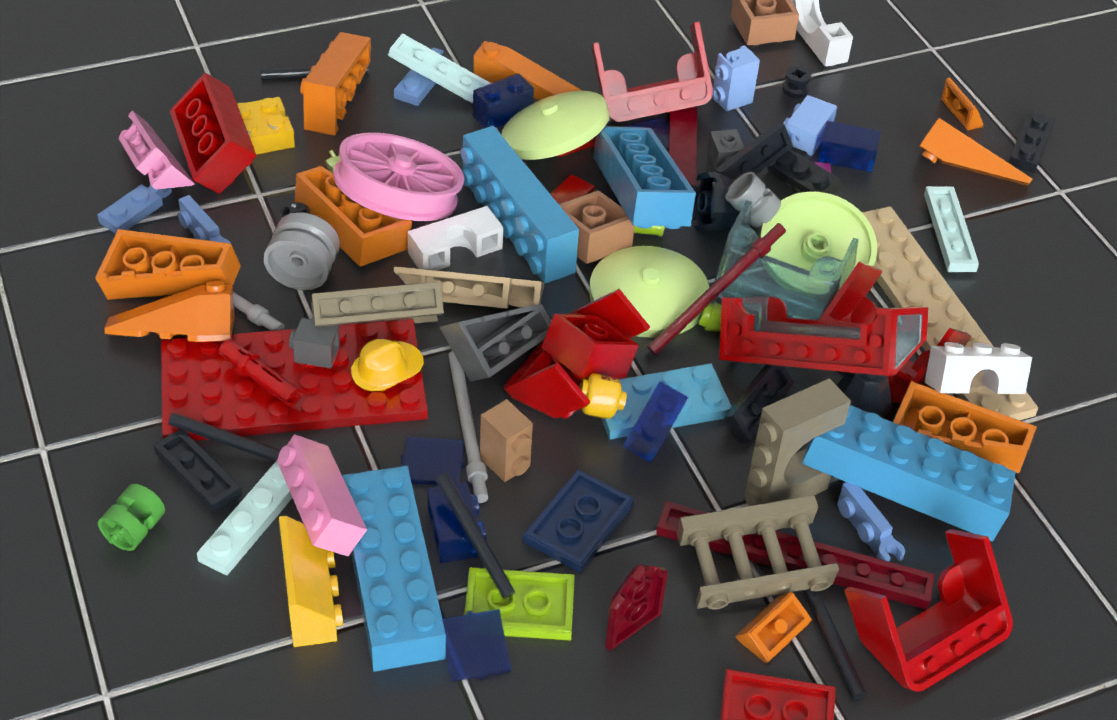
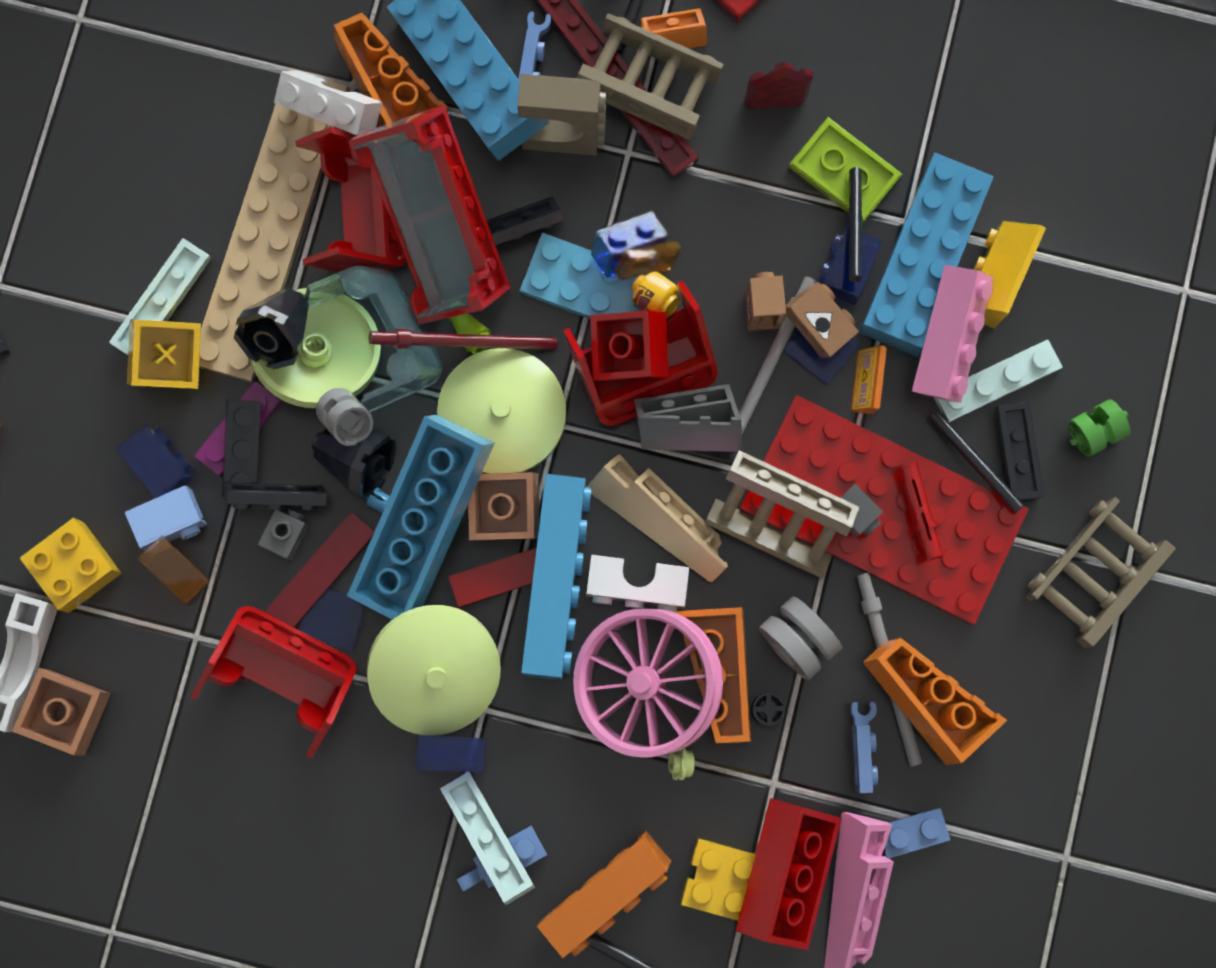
camera: 145 degrees left, 35 degrees up
orange wedge [104,281,235,342] -> none
yellow piece [351,339,424,391] -> none
clear blue piece [442,609,511,682] -> none
orange wedge [473,41,581,100] -> none
dark blue tile [522,469,634,573] -> none
light blue hinge [712,45,760,111] -> none
black wheel [783,65,812,98] -> none
orange wedge [920,118,1032,186] -> none
none -> yellow brick [20,518,122,613]
none -> yellow brick [127,319,201,389]
none -> clear orange tile [138,535,209,604]
none -> black cone [234,288,309,370]
none -> clear orange tile [614,240,682,280]
none -> medium nougat brick [786,282,859,358]
none -> slope [851,345,887,415]
none -> dark tan fence [1025,497,1176,649]

